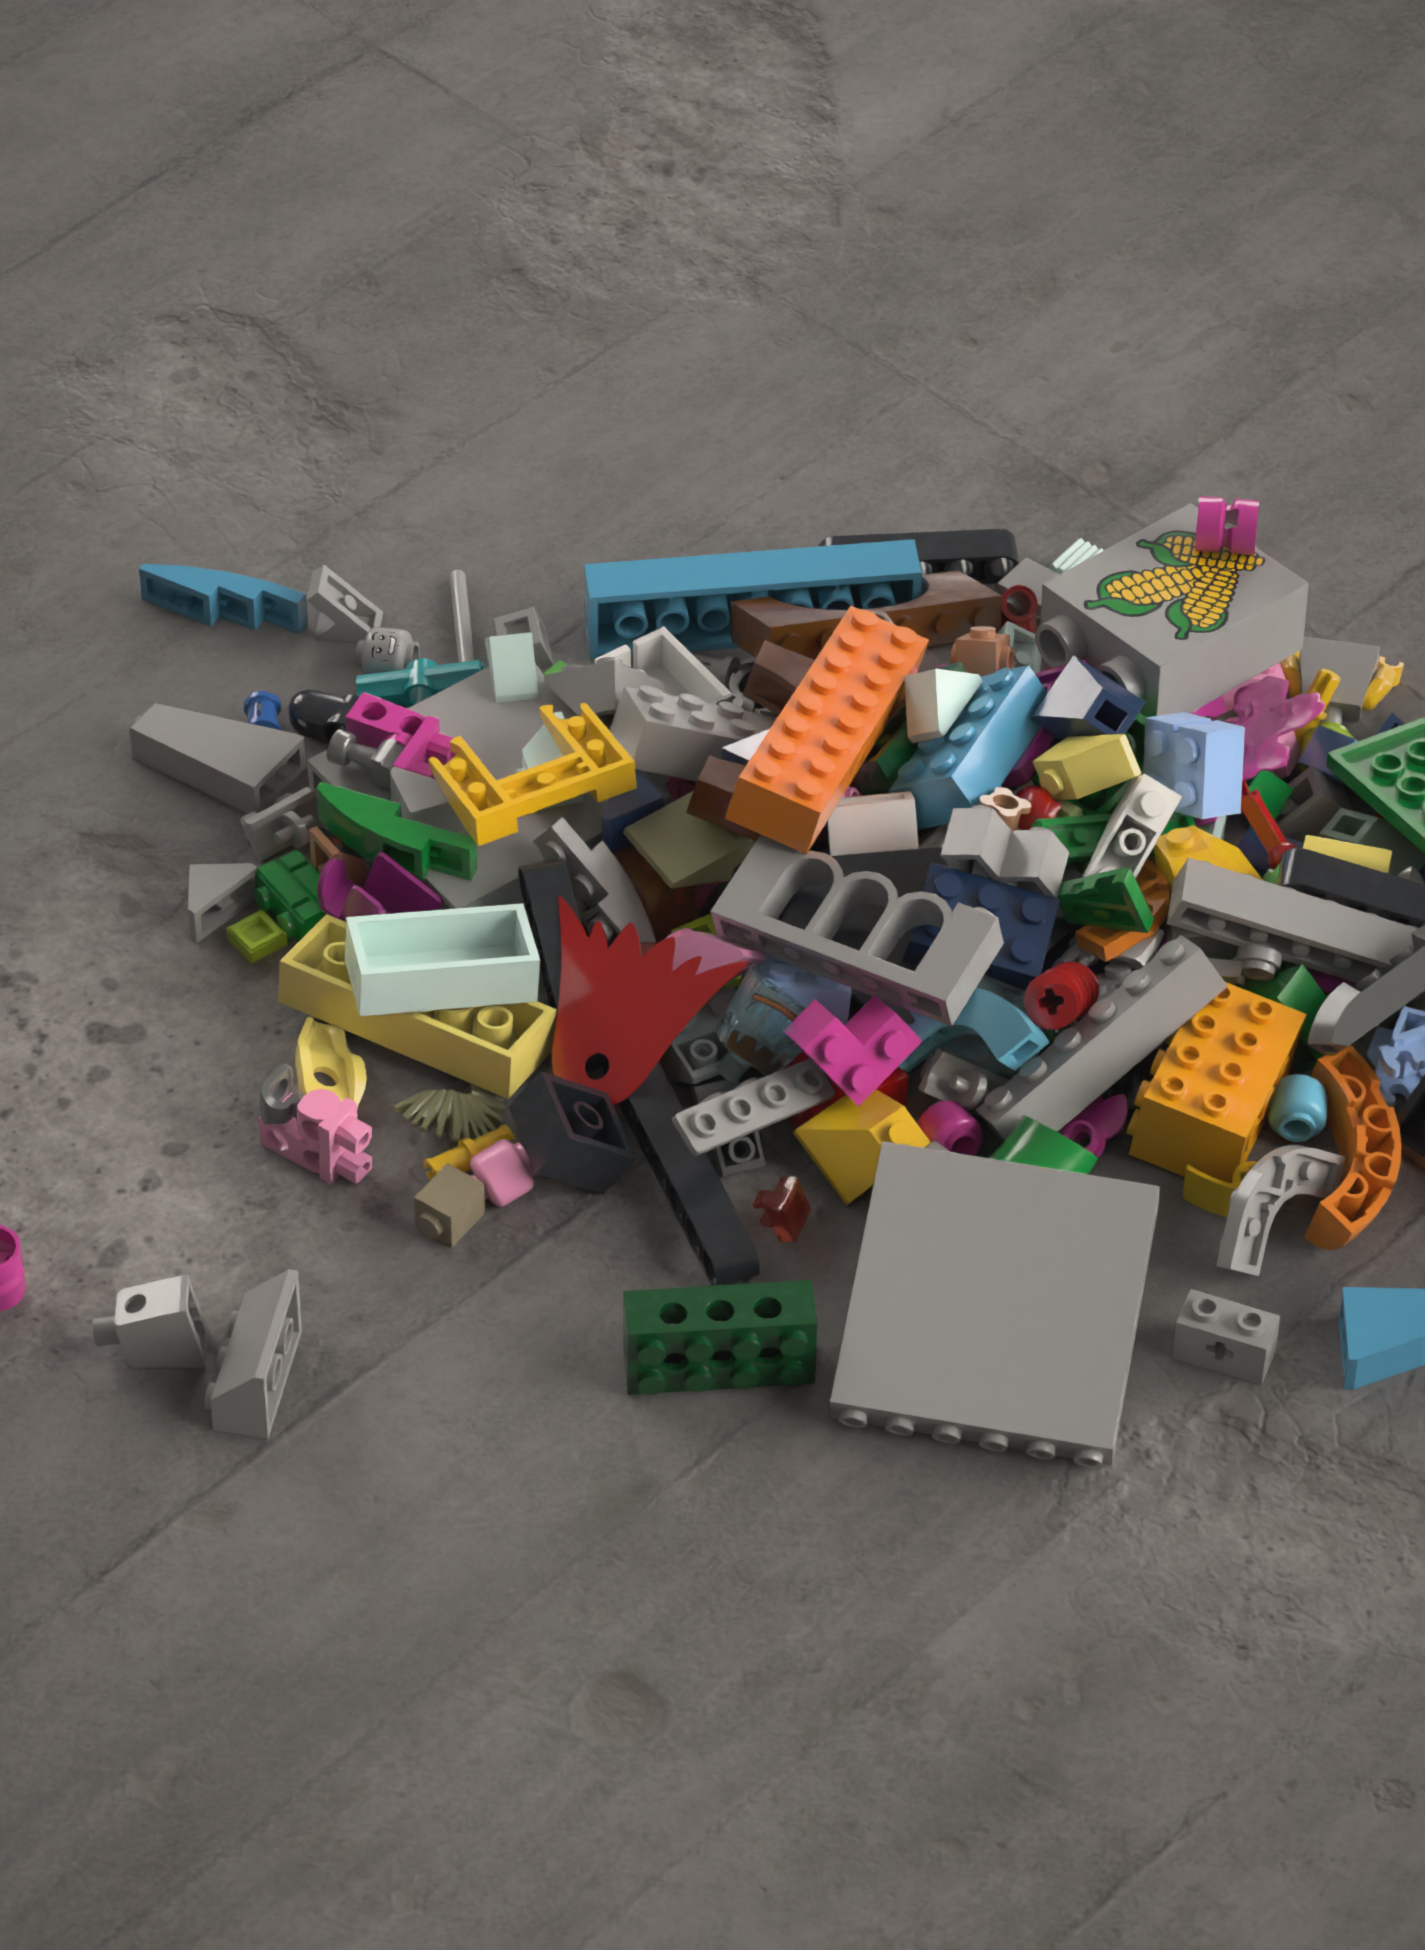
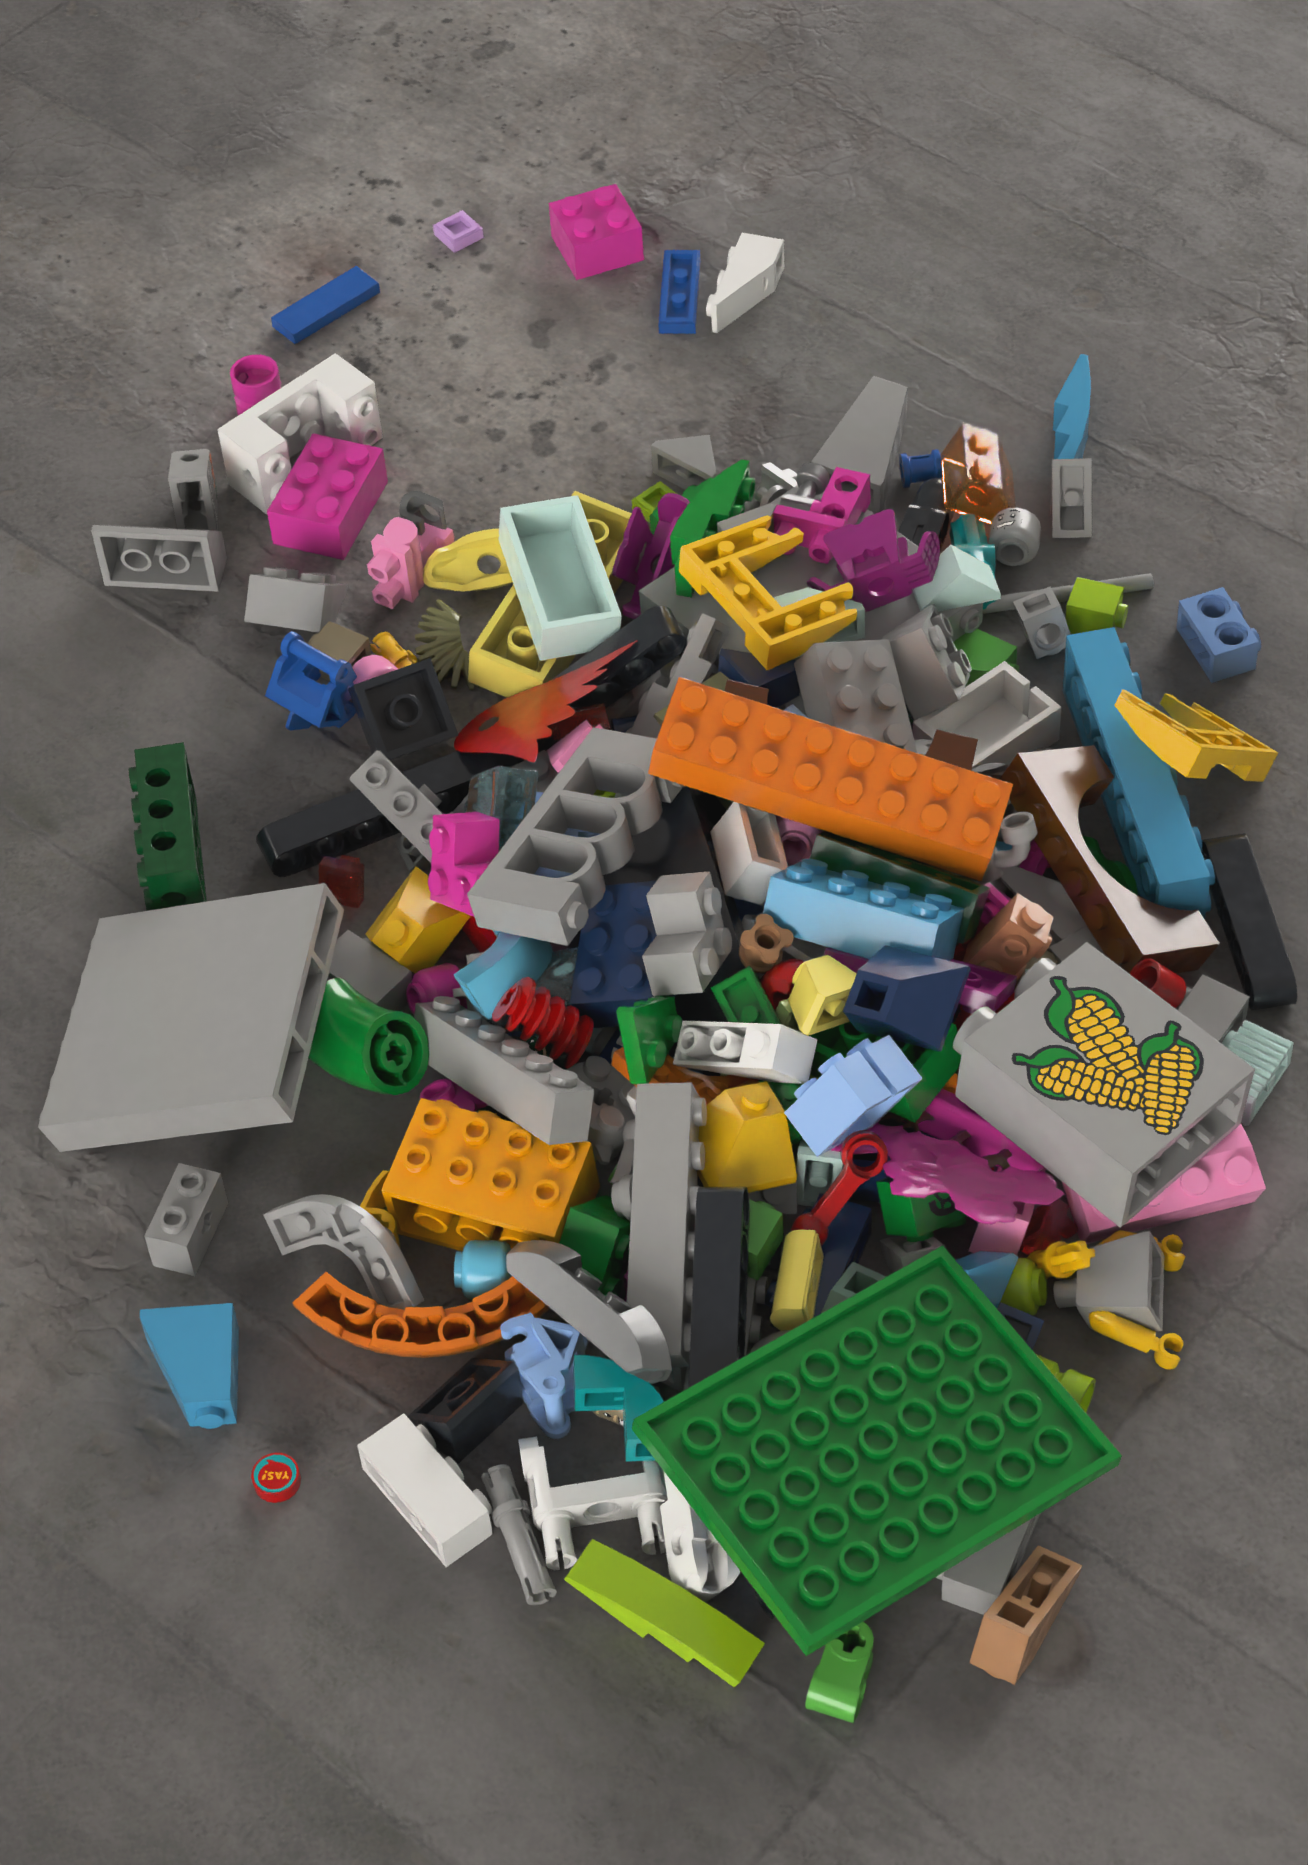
camera: 90 degrees right, 5 degrees up
light aqua slope [904,669,983,743] -> none
dark pink wheel [1195,496,1259,556] -> none
none -> white plate [218,353,383,514]
none -> light grey slope [244,567,348,633]
none -> blue piece [265,631,357,731]
none -> dark pink brick [267,433,388,560]
none -> magenta piece [807,509,940,612]
none -> clear orange slope [941,423,1016,524]
none -> lime brick [1066,577,1129,634]
none -> yellow wedge [1115,689,1278,782]
none -> medium blue brick [1176,587,1261,683]

